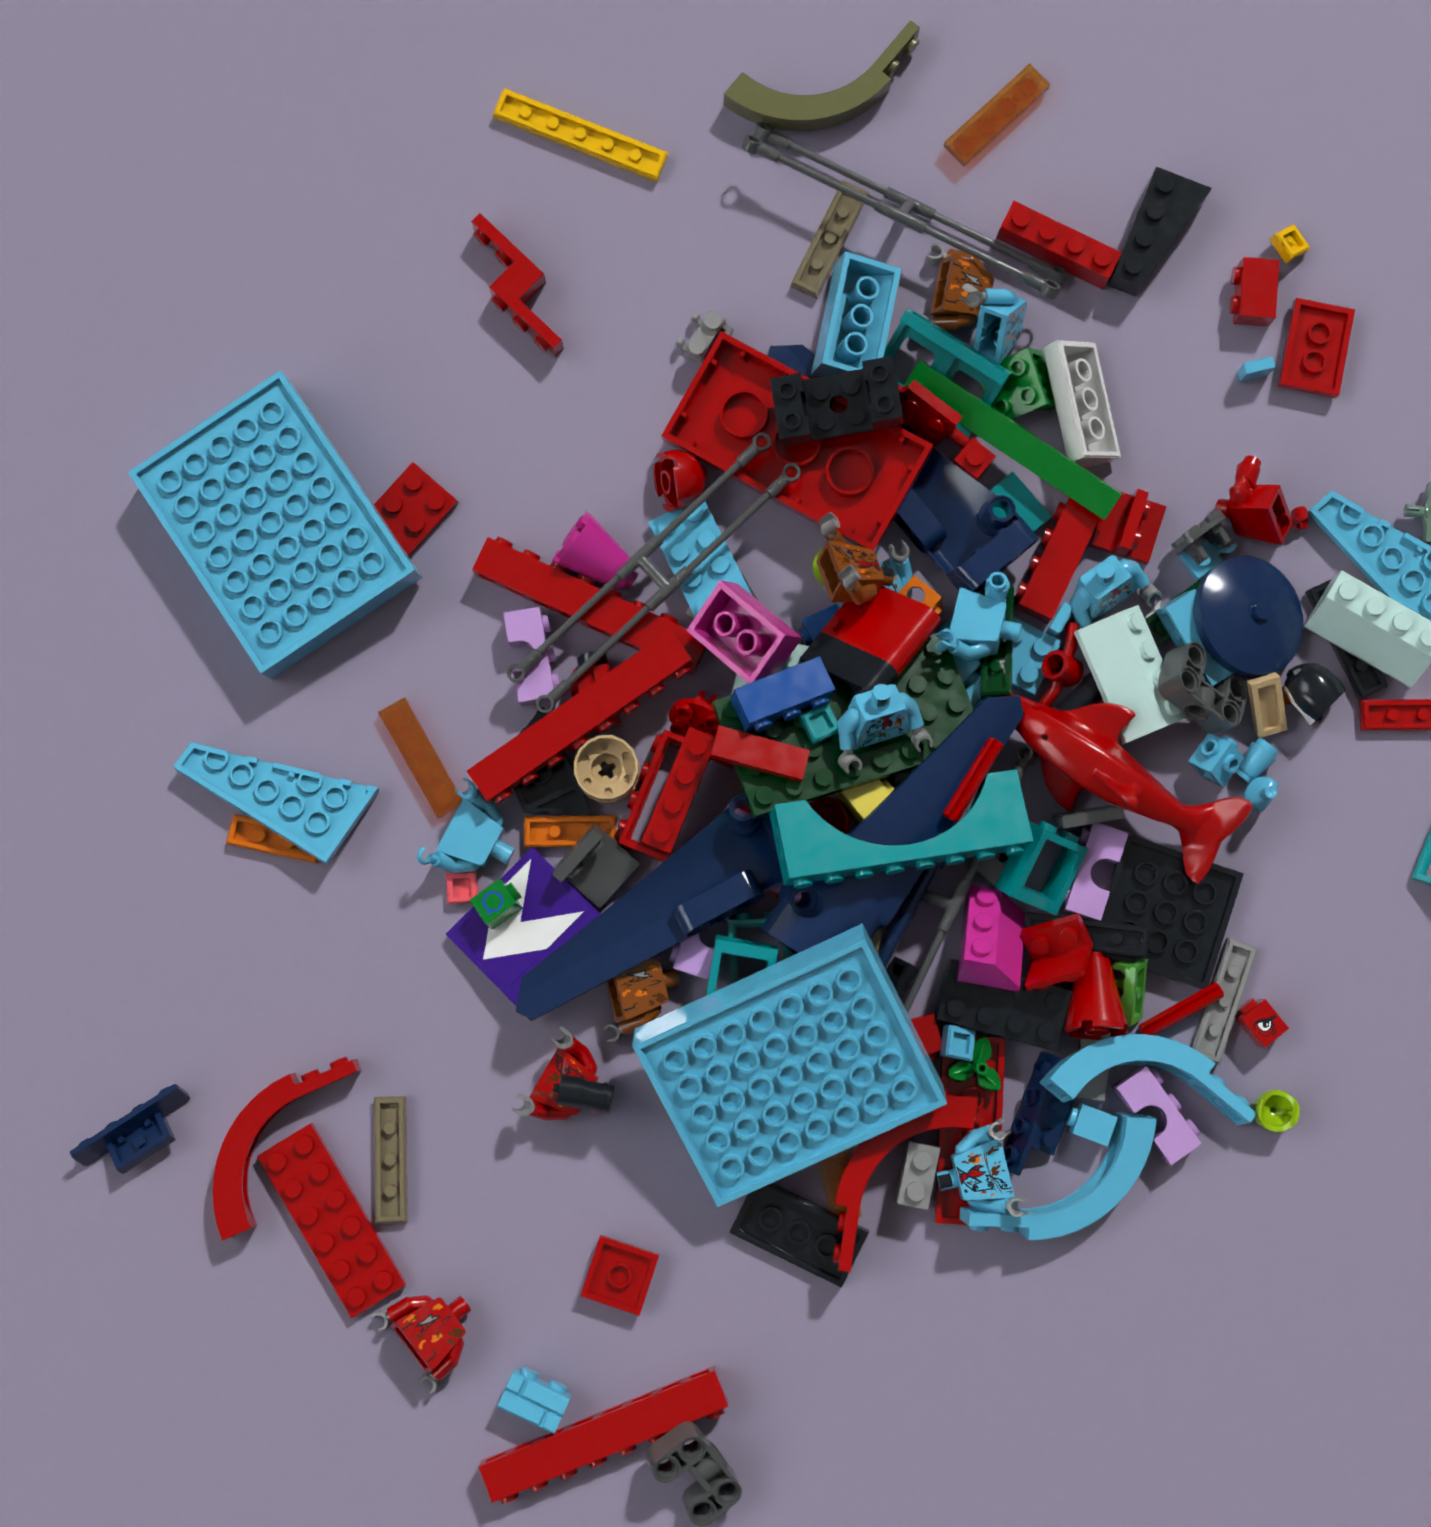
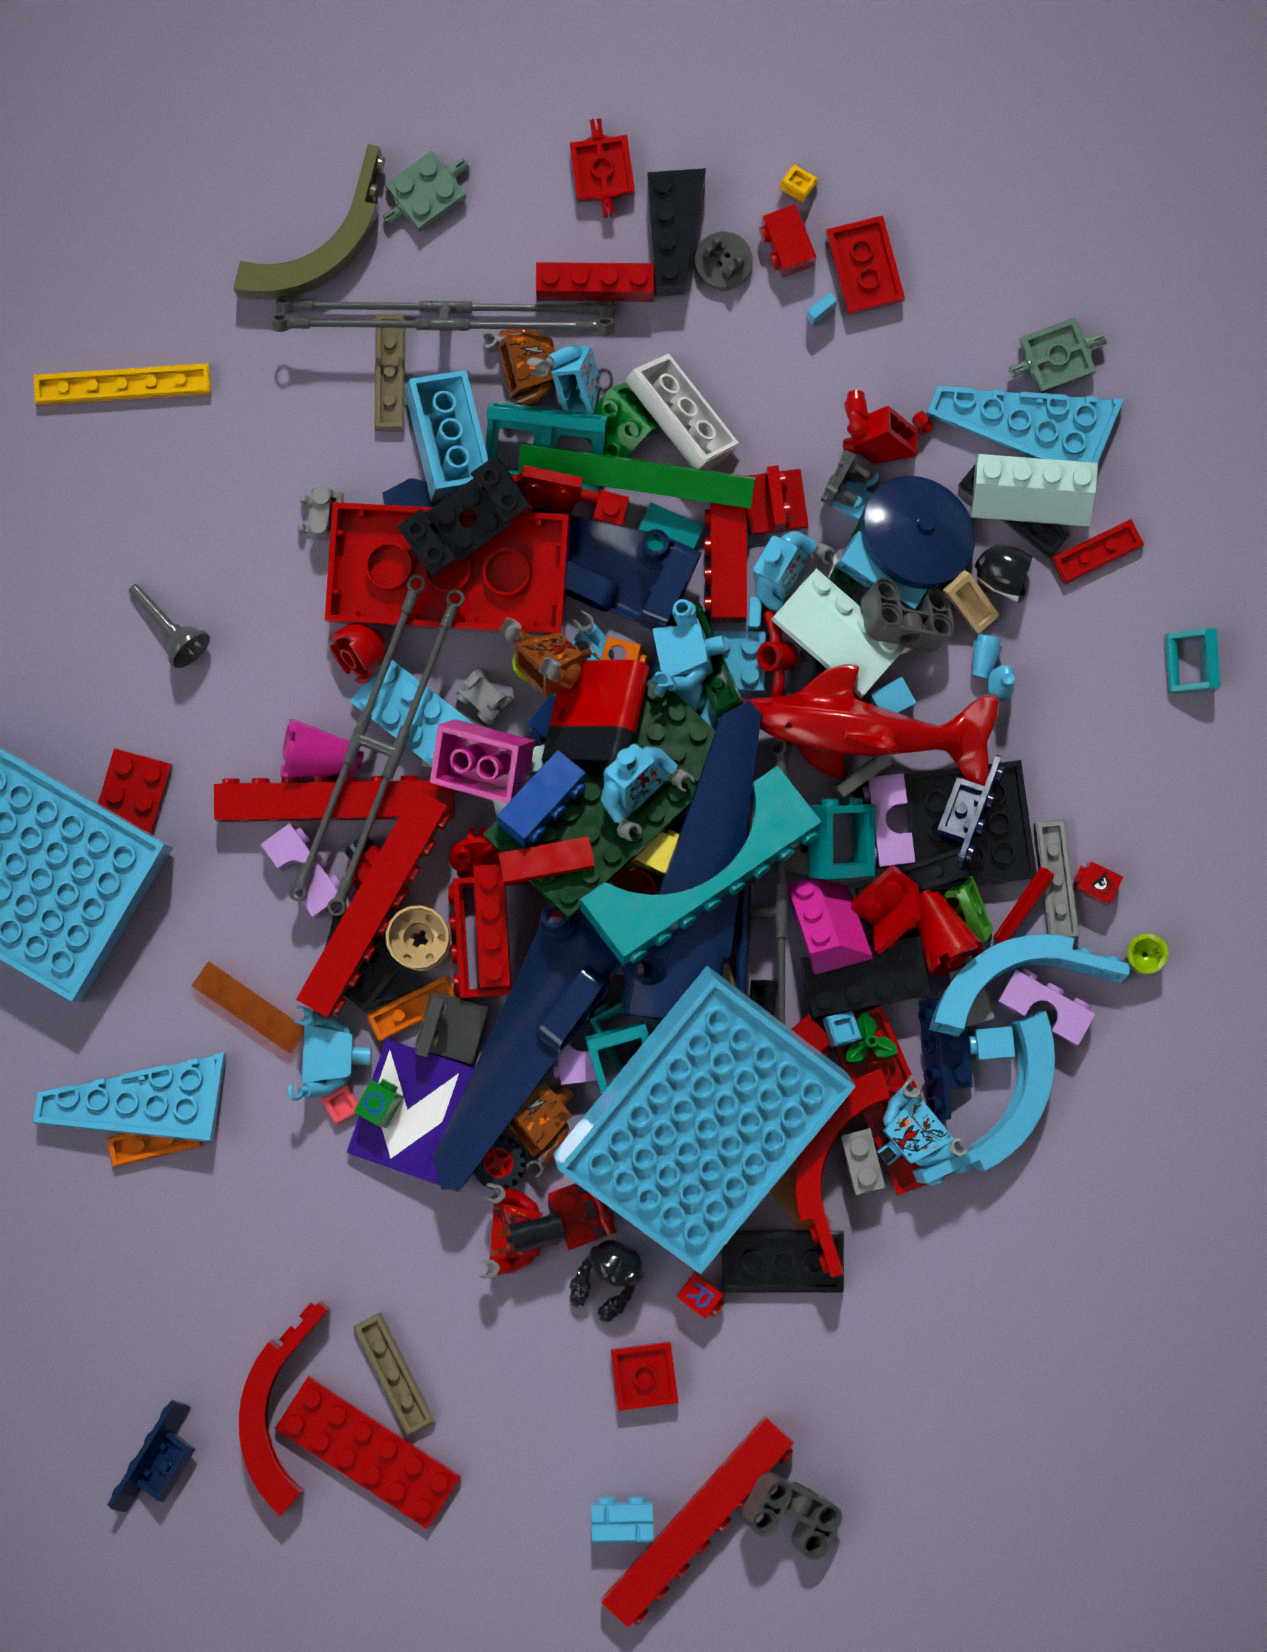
camera: 20 degrees left, 0 degrees up
red torso [371,1295,471,1394] -> none
red bracket [471,213,564,357] -> none
teal tile [799,704,838,746] -> none
red axle [943,737,1003,822] -> none
clear orange plate [944,63,1050,167] -> none
medium azure brick [1188,733,1244,787] -> none
none -> dark grey piece [129,584,210,668]
none -> sand green plate [383,150,470,232]
none -> light grey piece [455,668,514,725]
none -> black wheel [474,1136,527,1190]
none -> red plate [548,1183,617,1250]
none -> red plate [569,118,635,218]
none -> black hair [569,1240,644,1323]
none -> red brick [676,1271,725,1320]
none -> dark grey plate [694,231,753,291]
none -> medium azure brick [869,677,916,714]
none -> bracket [937,755,1005,871]

